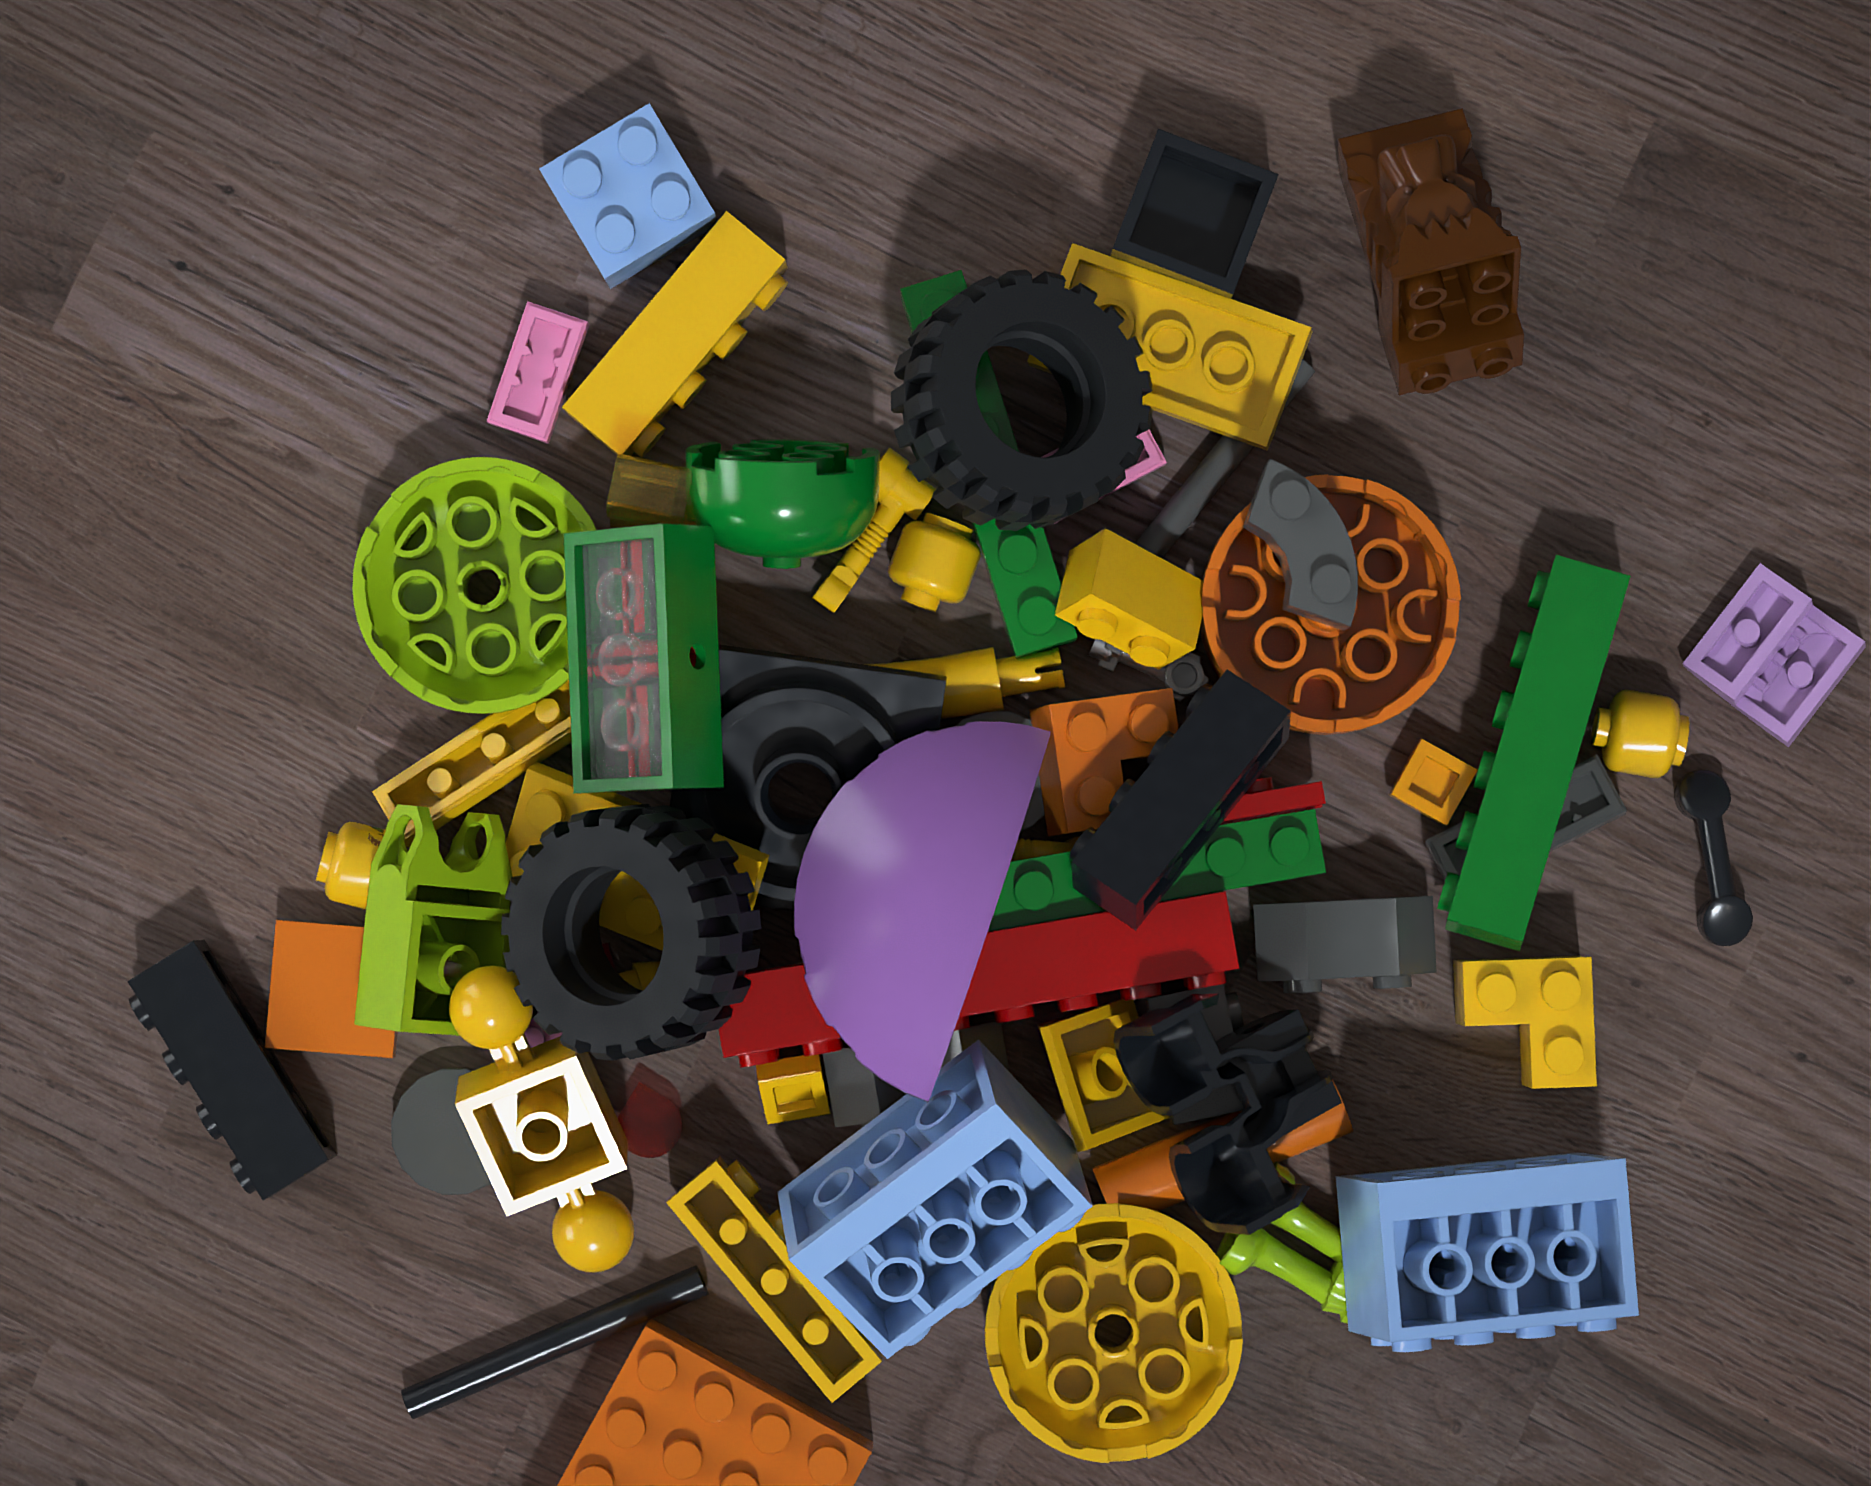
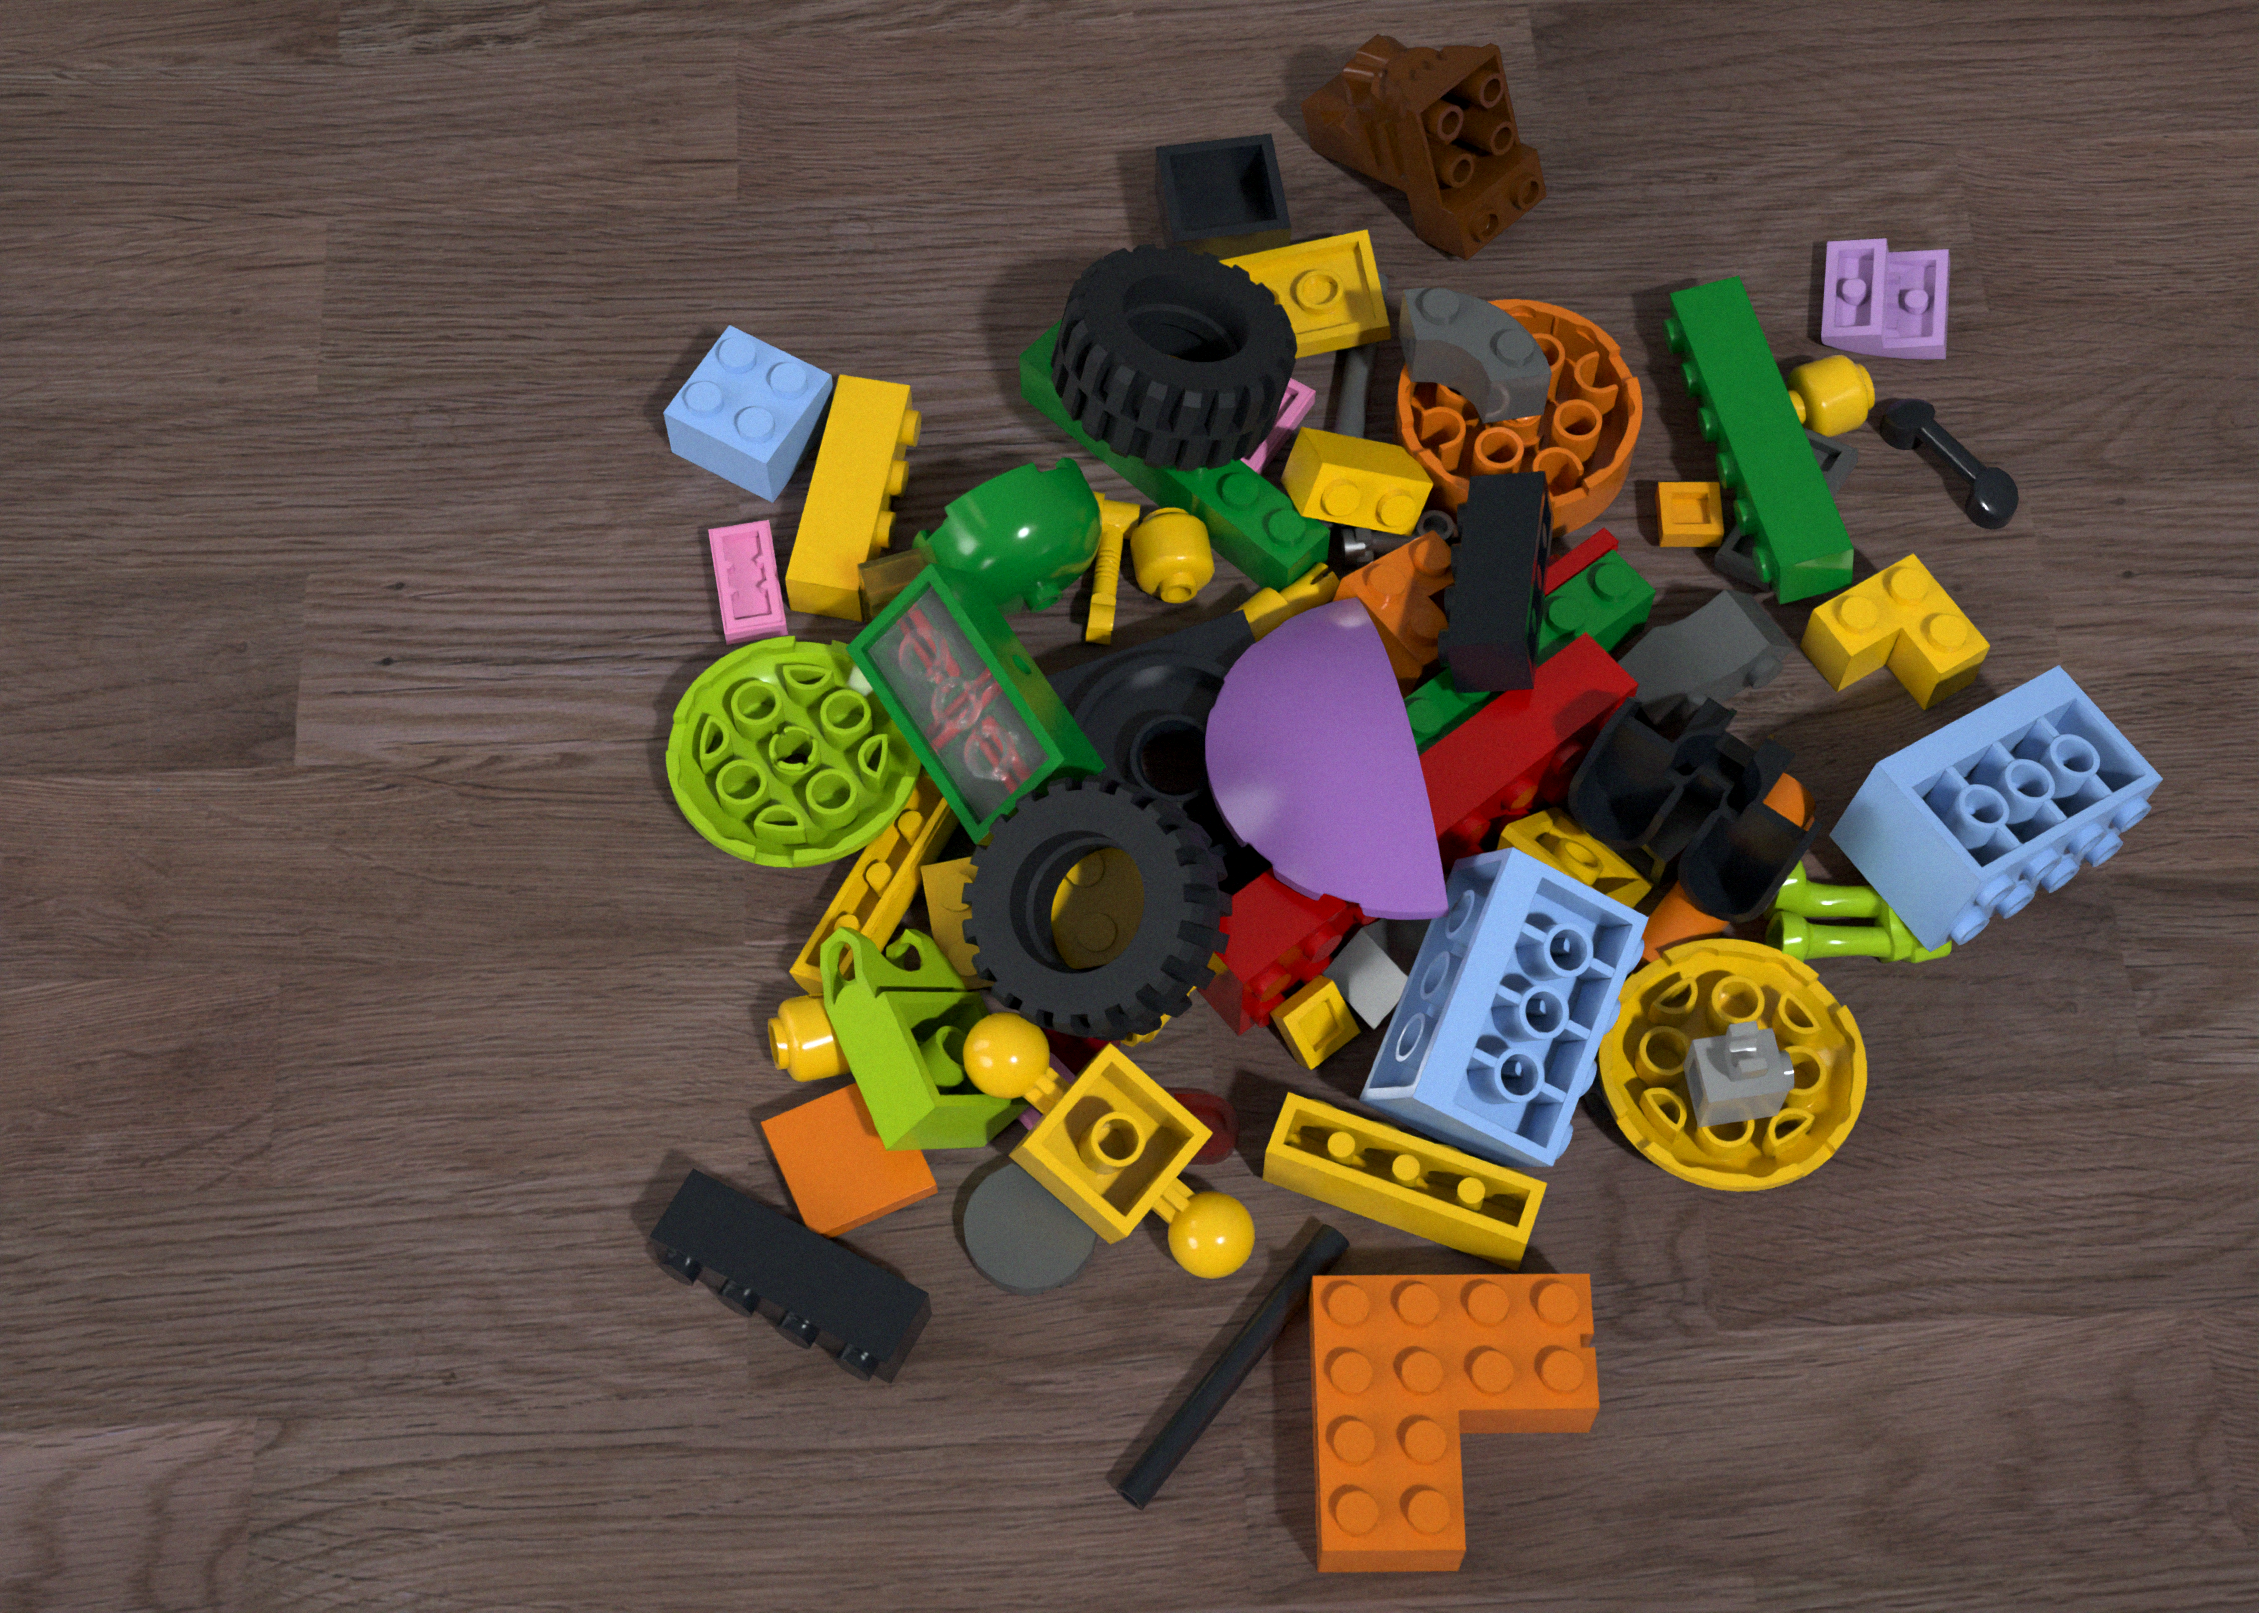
camera: 30 degrees left, 25 degrees down
none -> light grey brick [1683,1021,1794,1128]

